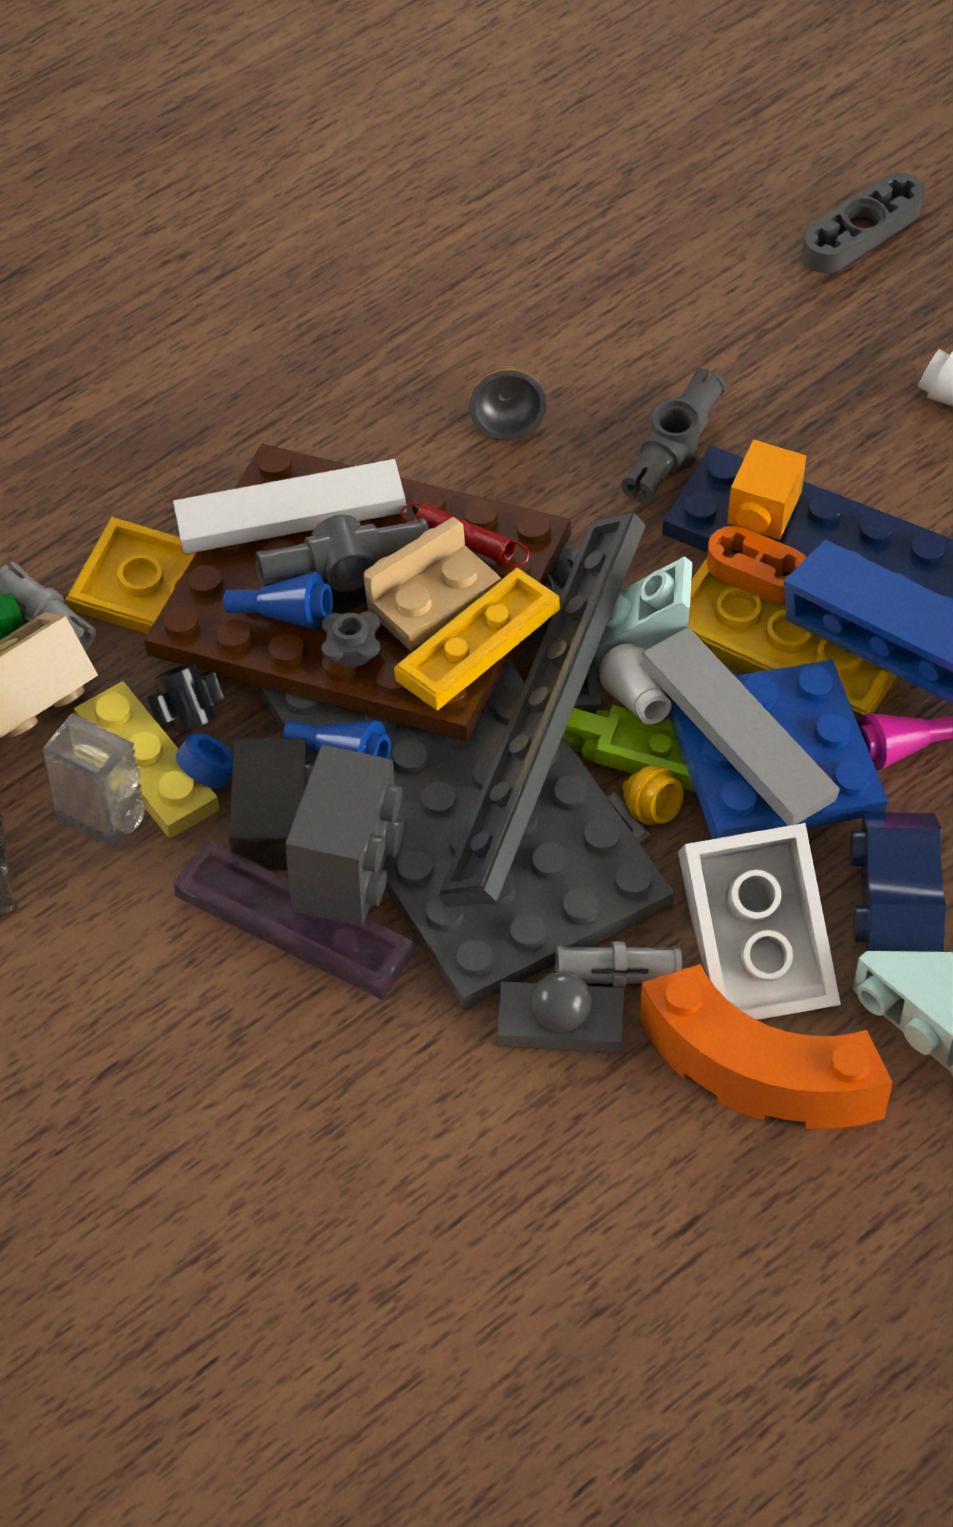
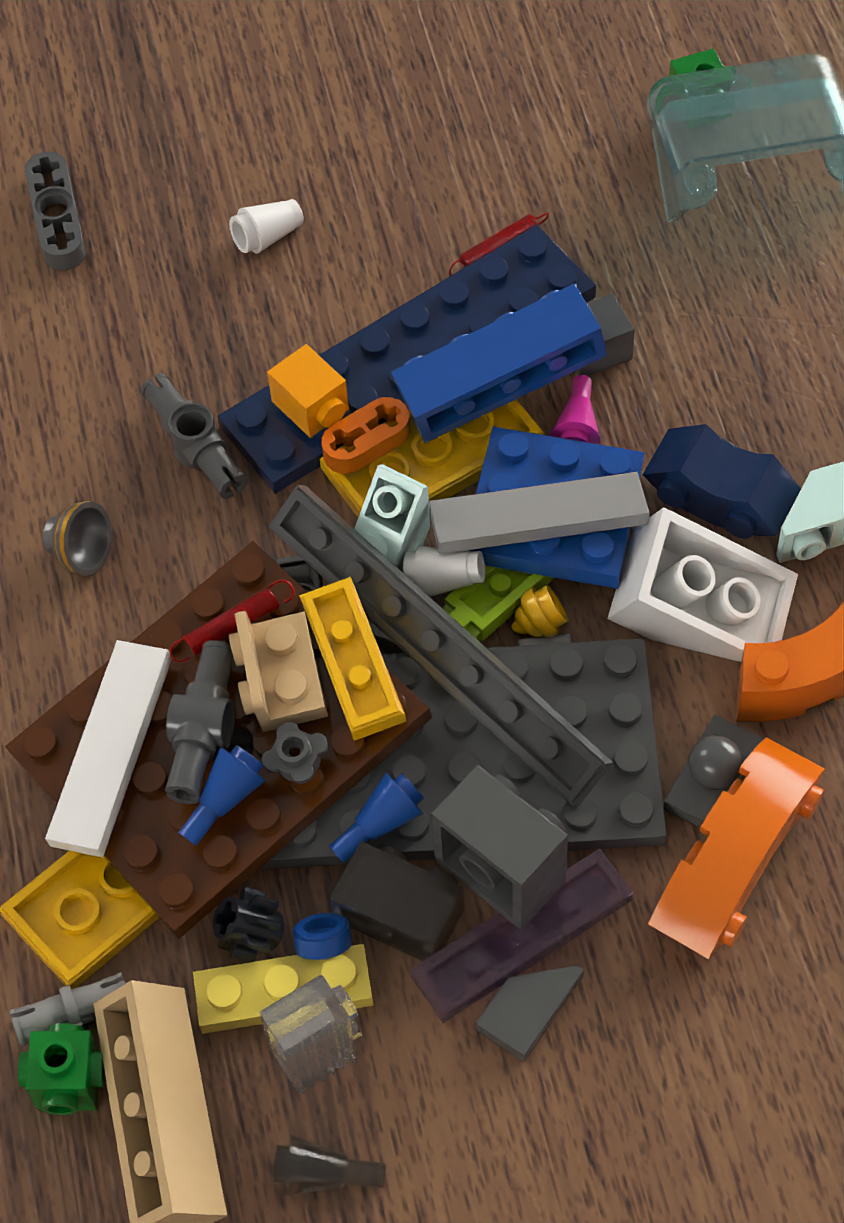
camera: 60 degrees left, 5 degrees up
light grey pin [555,941,682,990] -> none
none -> dark grey tile [475,965,584,1062]
none -> orange brick [648,737,825,959]

